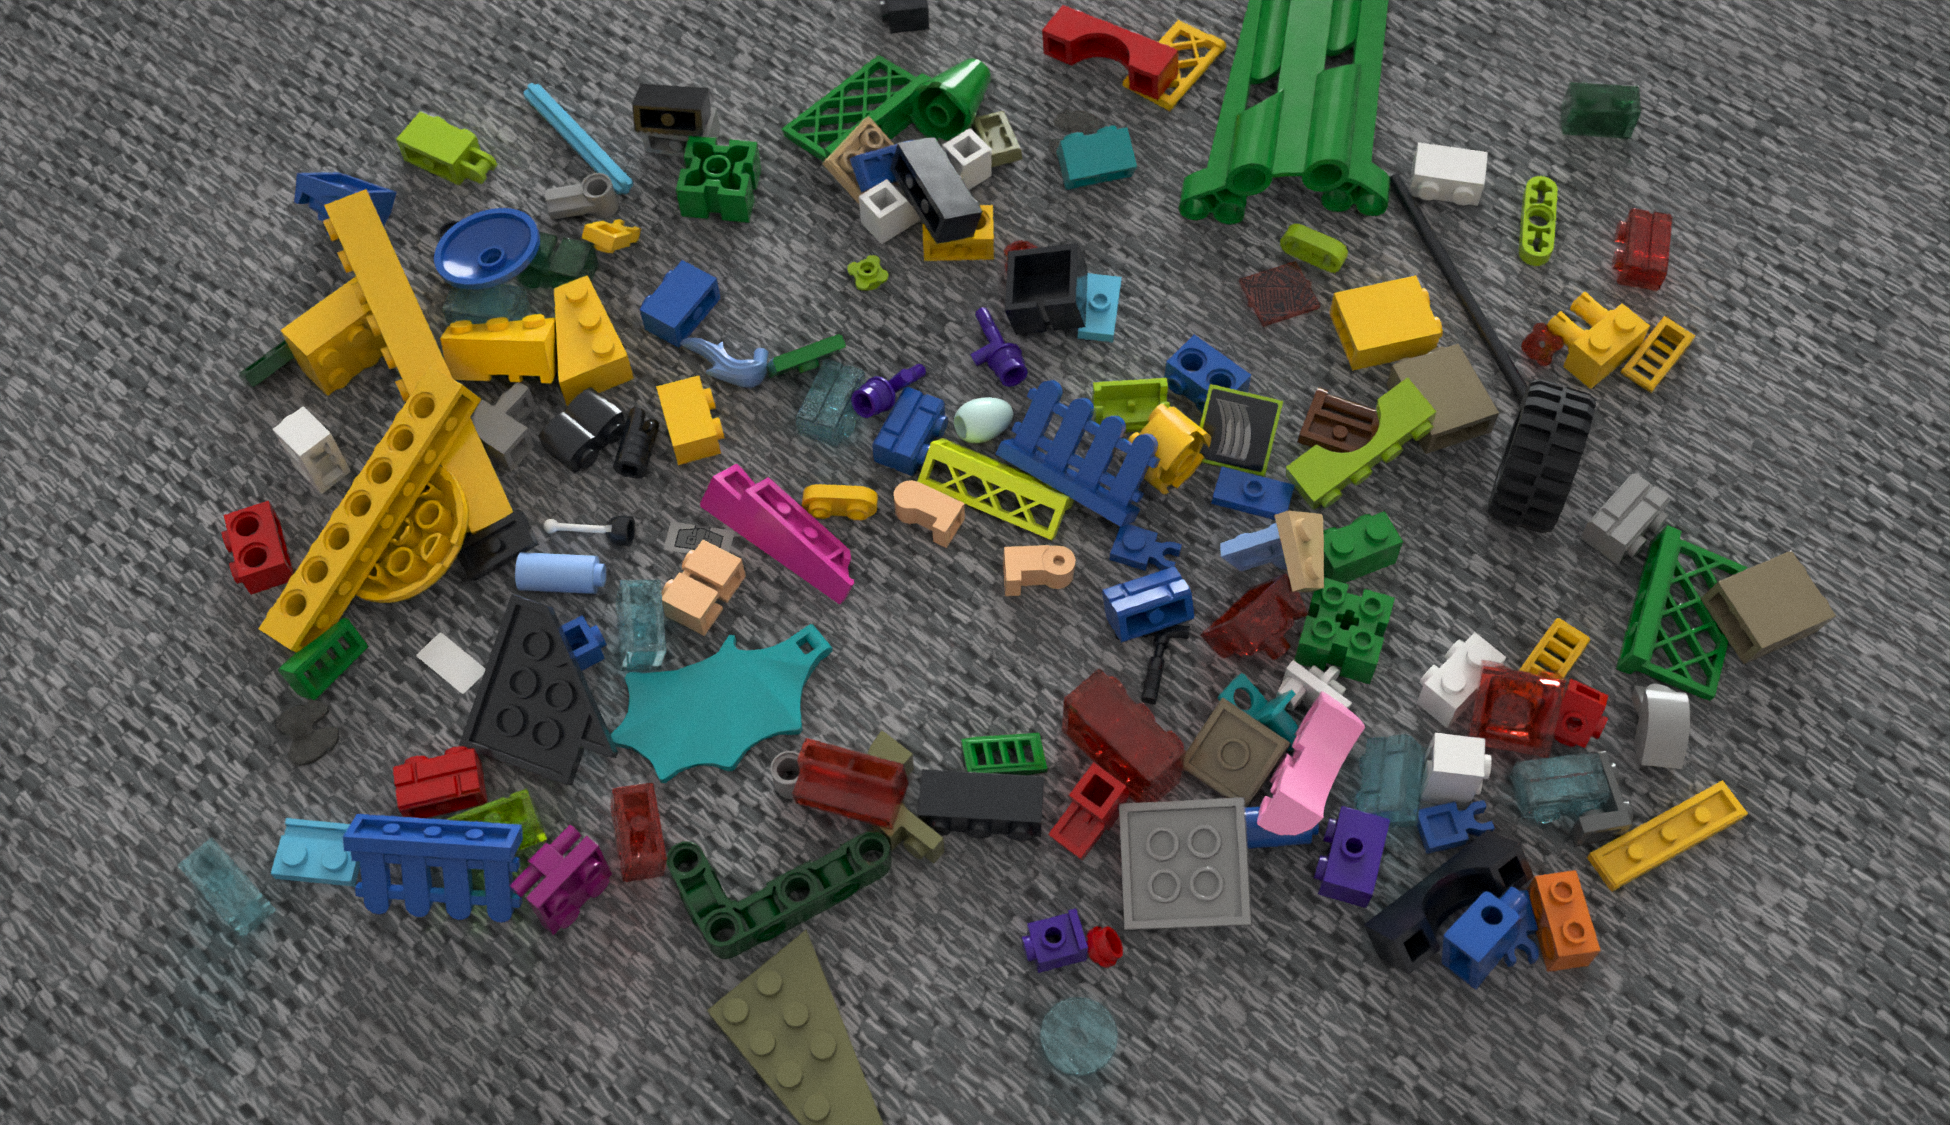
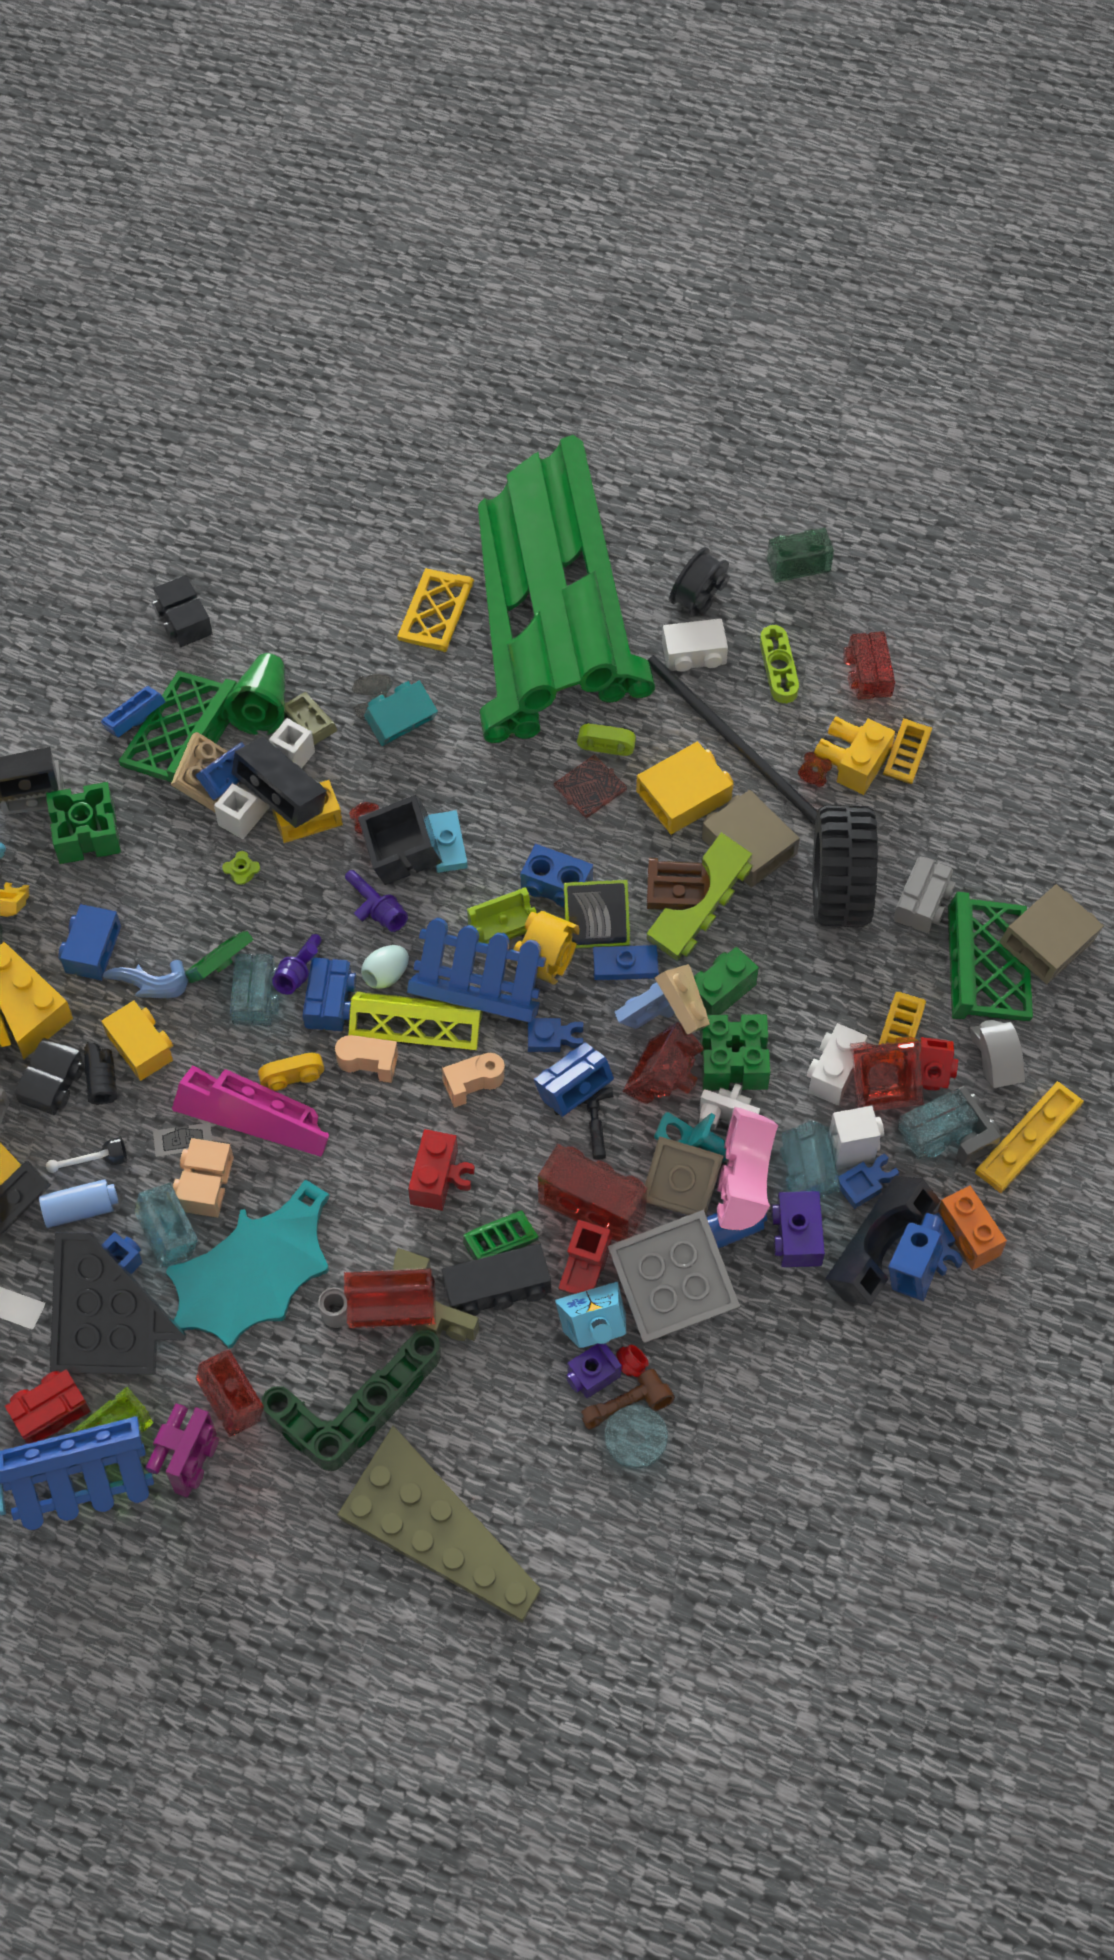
camera: 20 degrees left, 0 degrees up
red arch [1042,5,1178,100] -> none
none -> blue plate [101,686,166,738]
none -> red brick [408,1129,475,1211]
none -> medium azure torso [555,1282,626,1348]
none -> reddish brown brick [581,1369,675,1430]
none -> black wheel [669,547,730,617]

